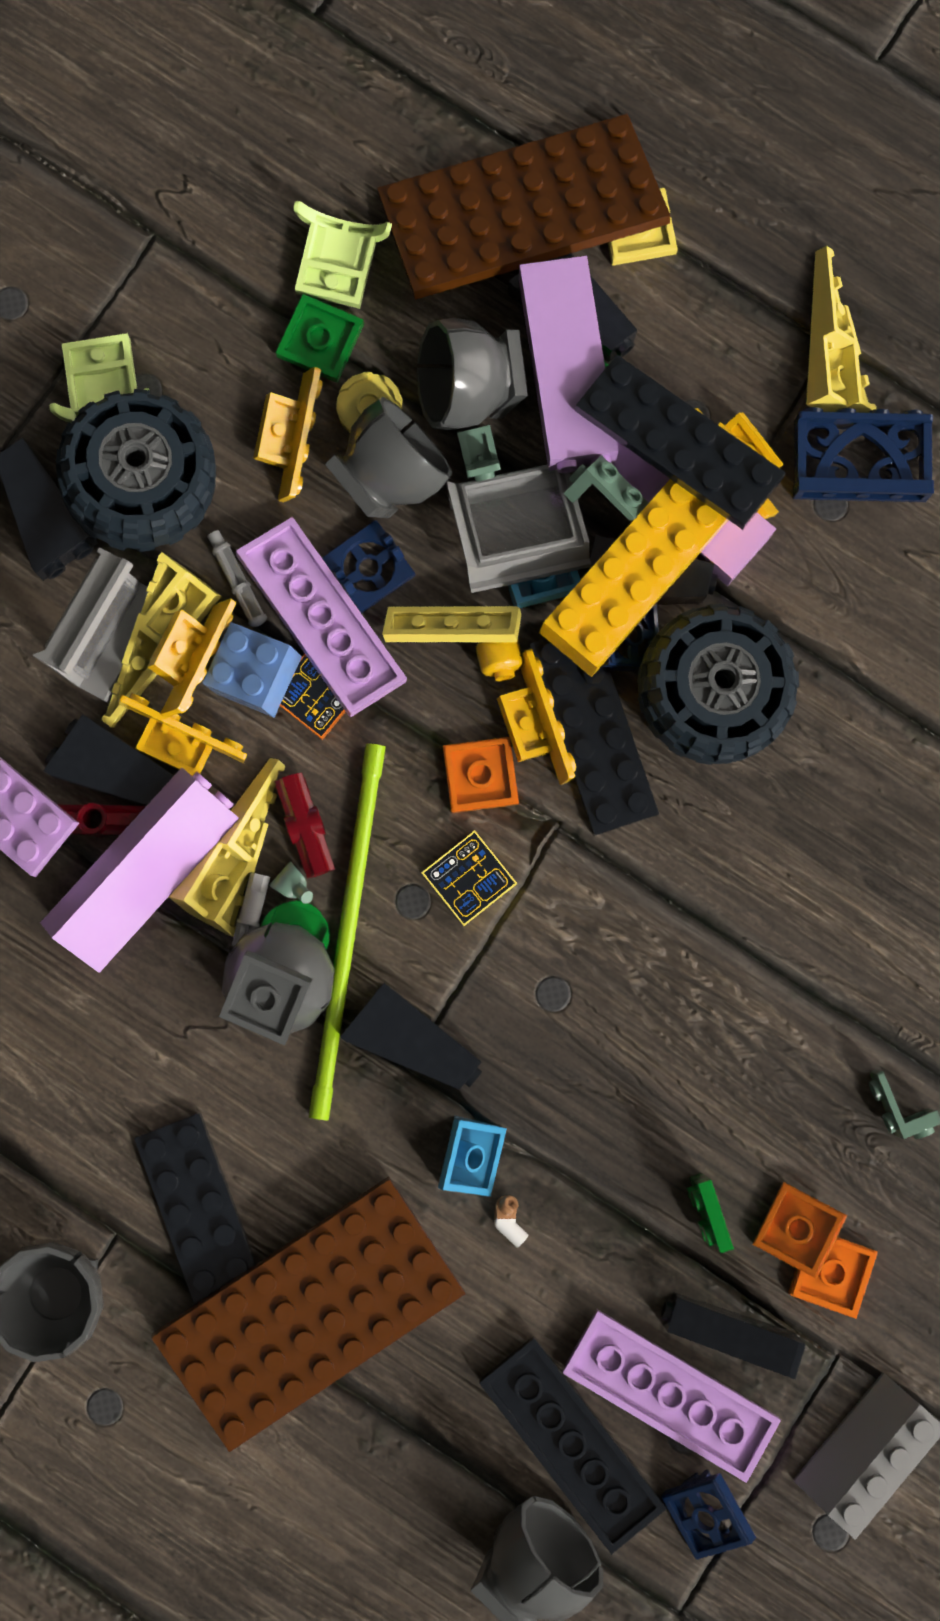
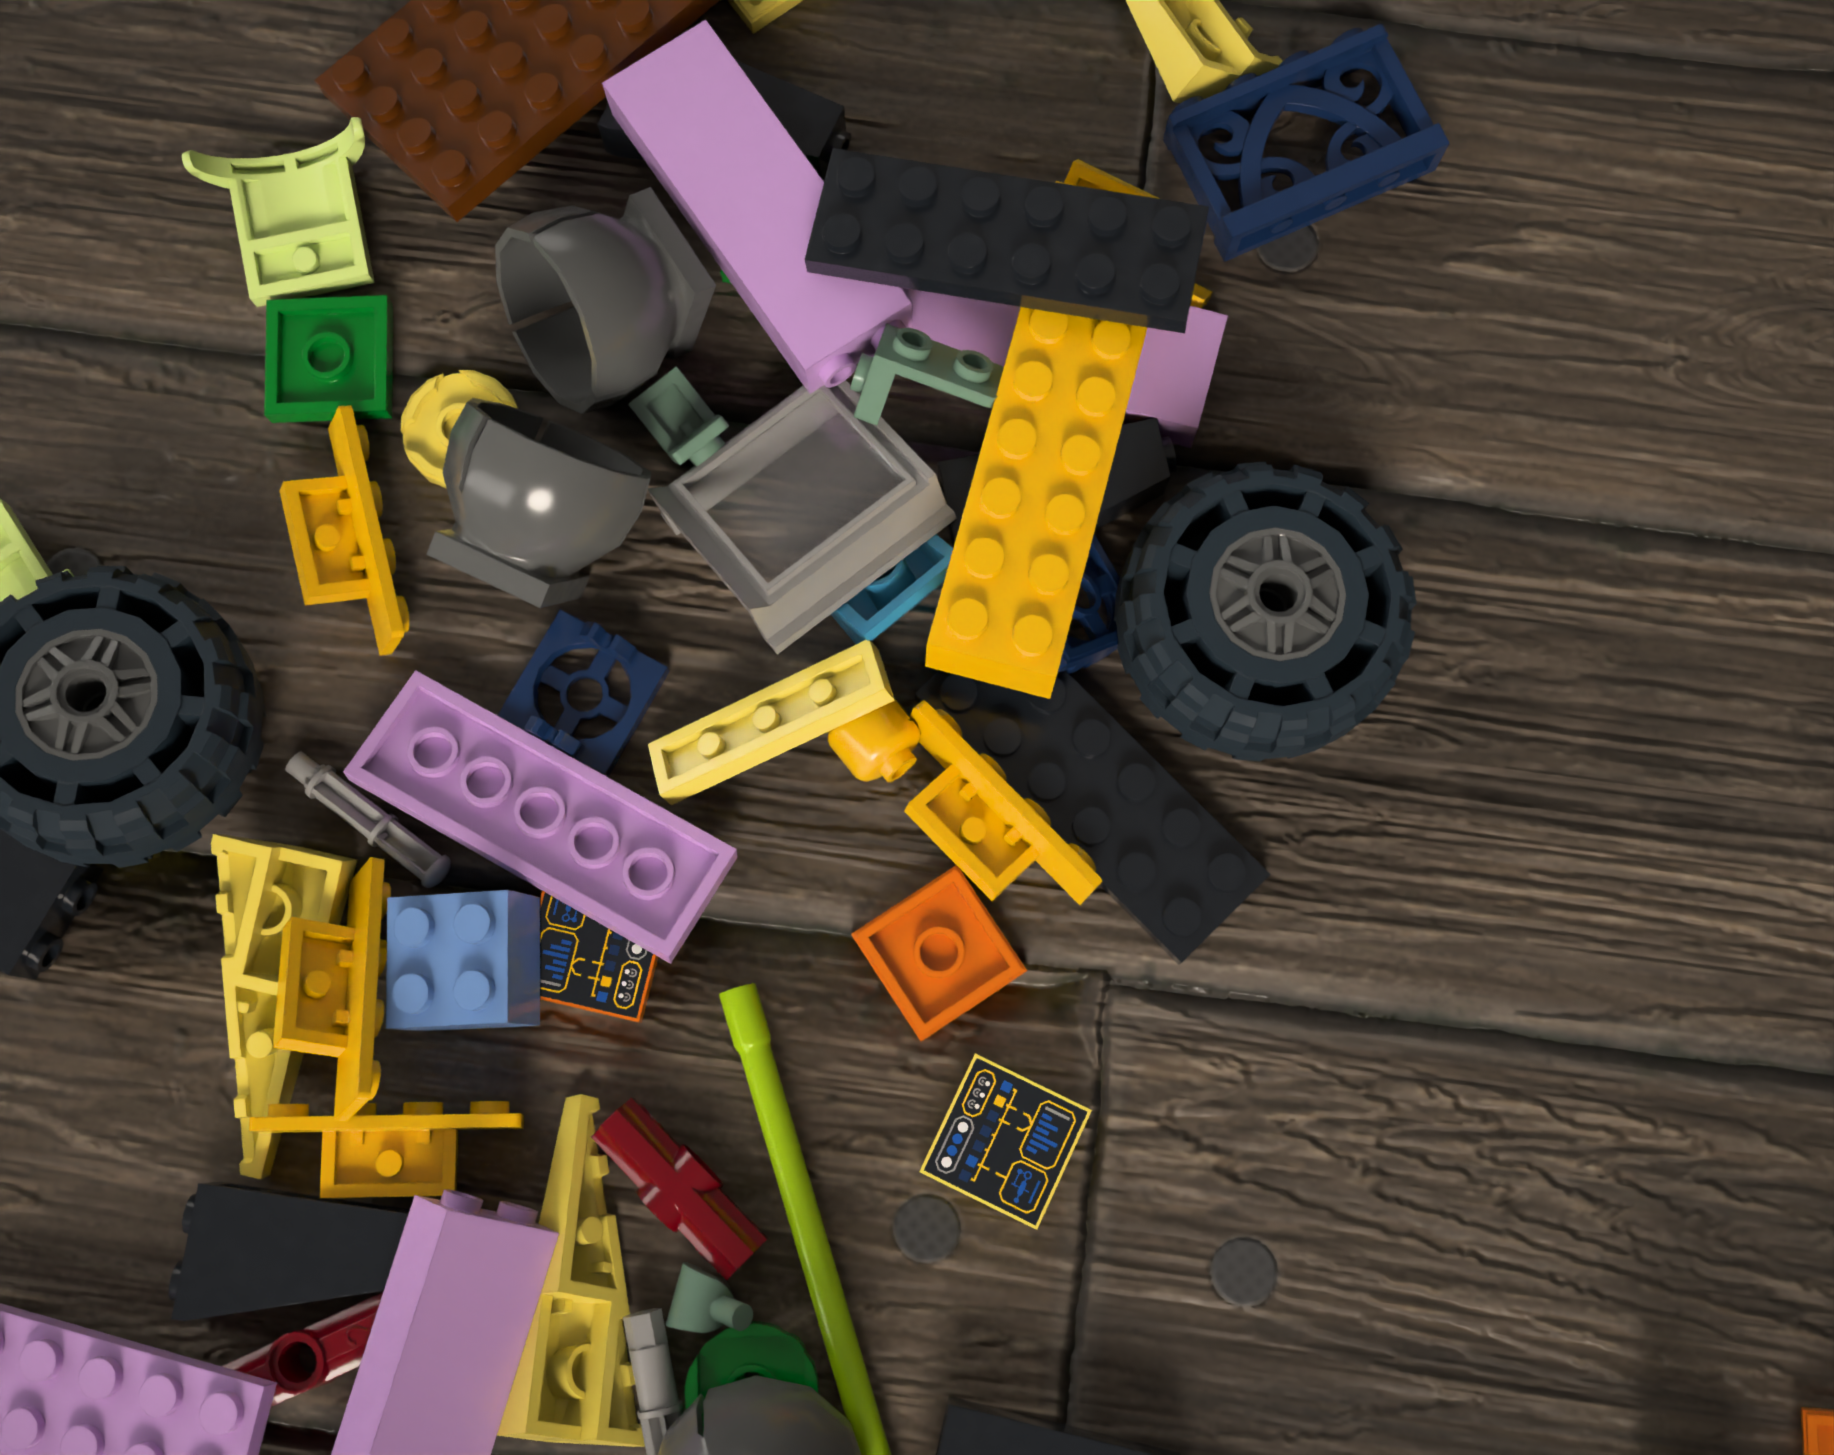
camera: 20 degrees left, 5 degrees down
light grey piece [32,547,148,704] -> none

